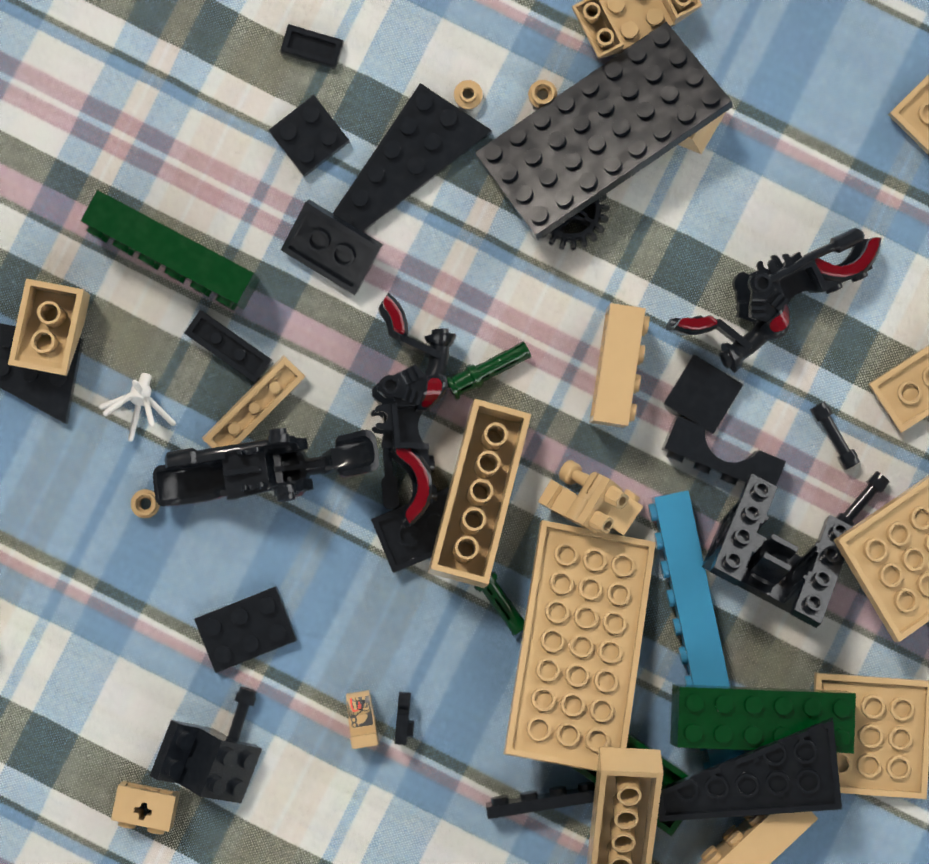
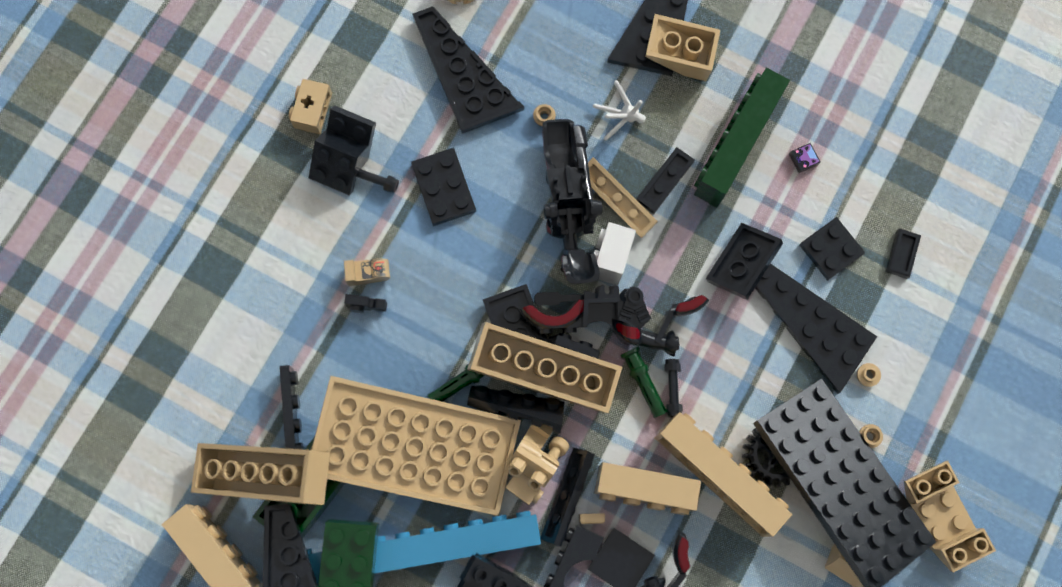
camera: 85 degrees right, 10 degrees down
none -> black wing [412,6,525,134]
none -> black wing [467,385,565,434]
none -> black plate [540,448,595,547]
none -> black plate [548,333,600,359]
none -> tan tile [579,513,605,524]
none -> white brick [594,222,636,285]
none -> tan brick [654,412,793,537]
none -> black bar [664,359,683,417]
none -> tile [789,143,821,173]

